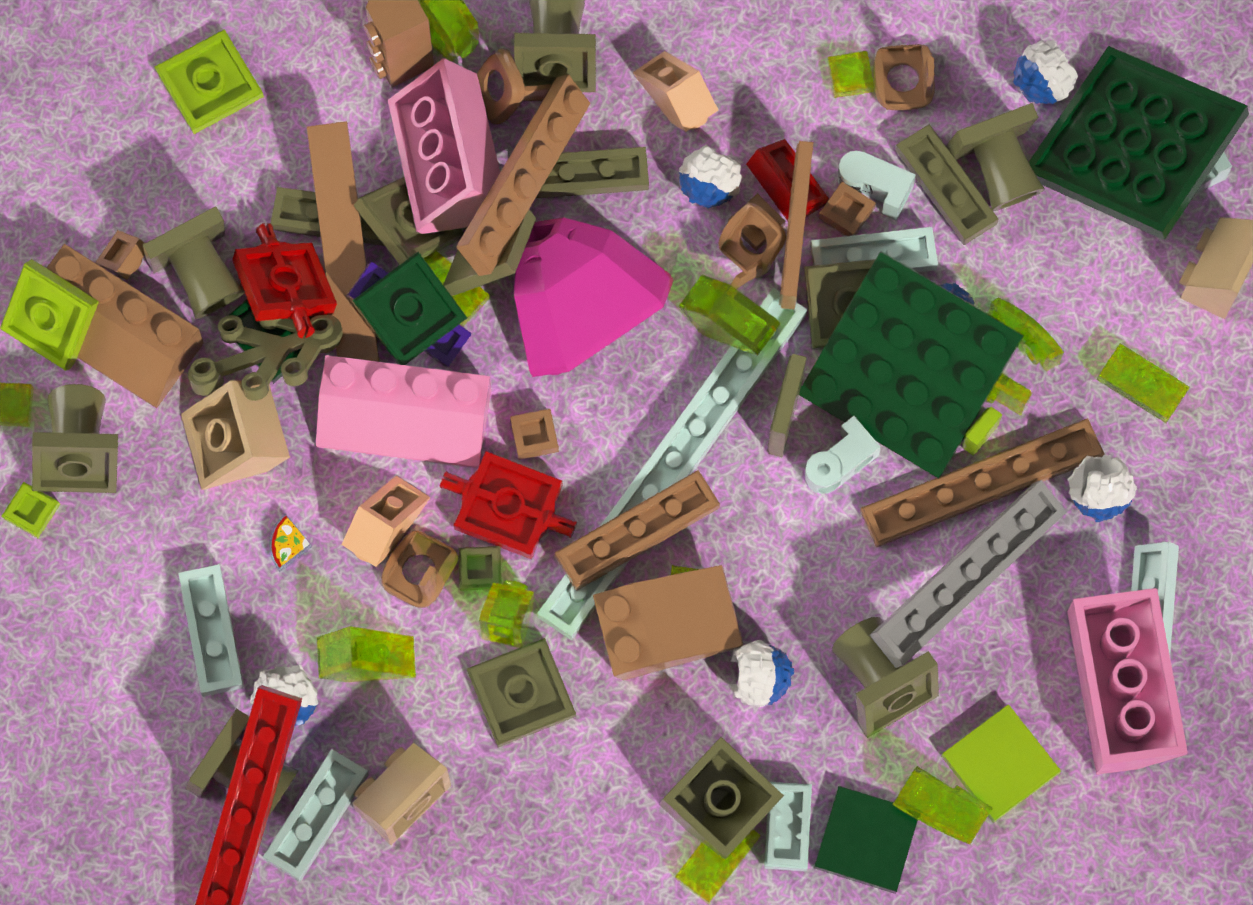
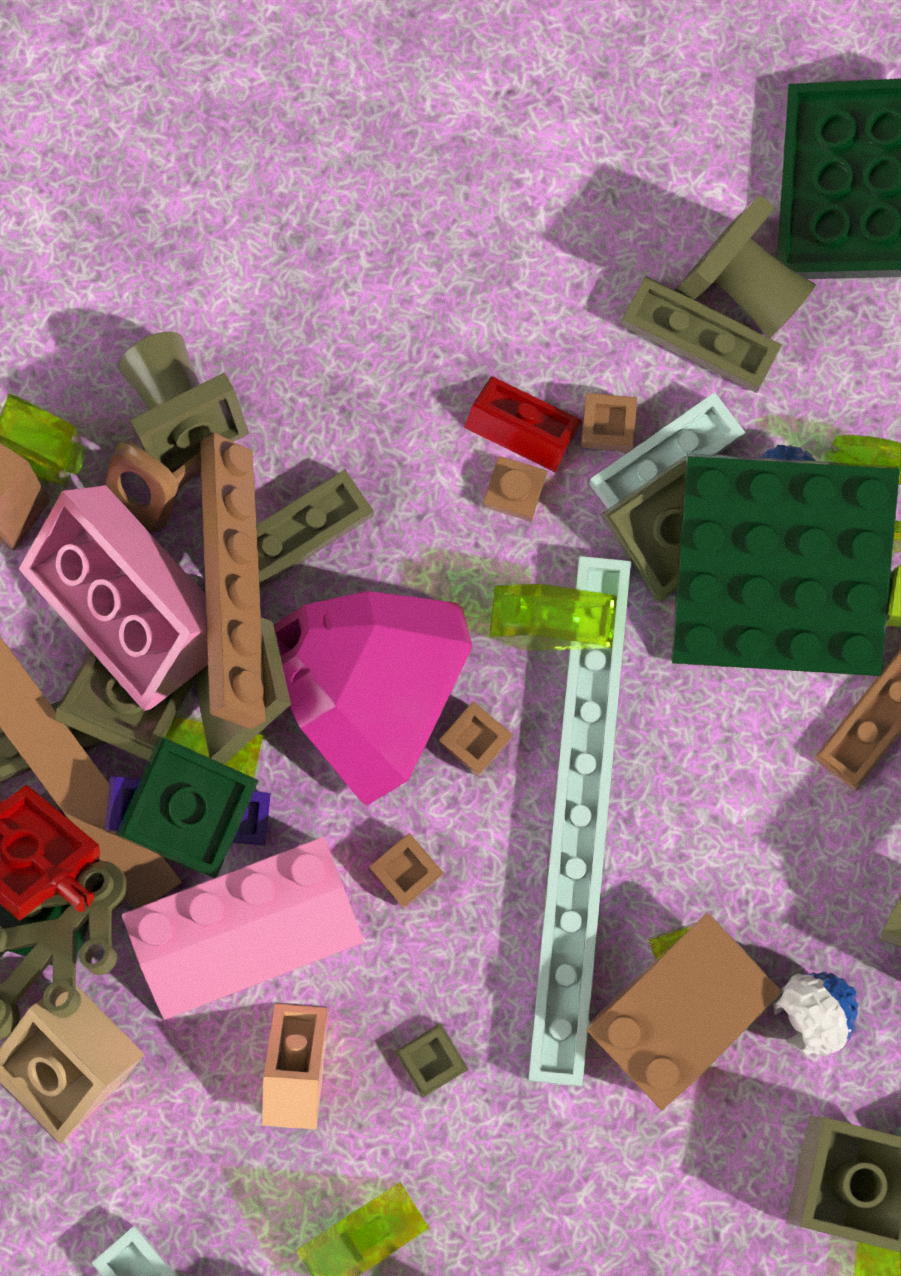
camera: 30 degrees left, 5 degrees up
tile [269,513,312,573] -> none
medium nougat piece [381,531,459,608] -> none
red plate [440,451,577,560] -> none
olive tile [467,638,576,747] -> none
clear neon green slope [479,580,535,648] -> none
medium nougat tile [555,470,720,591] -> none
light nougat slope [633,51,718,132] -> none
white piece [679,145,742,209] -> none
medium nougat piece [718,203,786,292] -> none
olive tile [767,353,807,457] -> none
medium nougat tile [779,141,814,310] -> none
light aqua leg [805,416,880,494] -> none
clear neon green plate [827,51,875,98] -> none
light aqua leg [838,151,916,220] -> none
medium nougat piece [873,44,935,110] -> none
piece [1013,39,1078,105] -> none
none -> medium nougat plate [439,701,513,778]

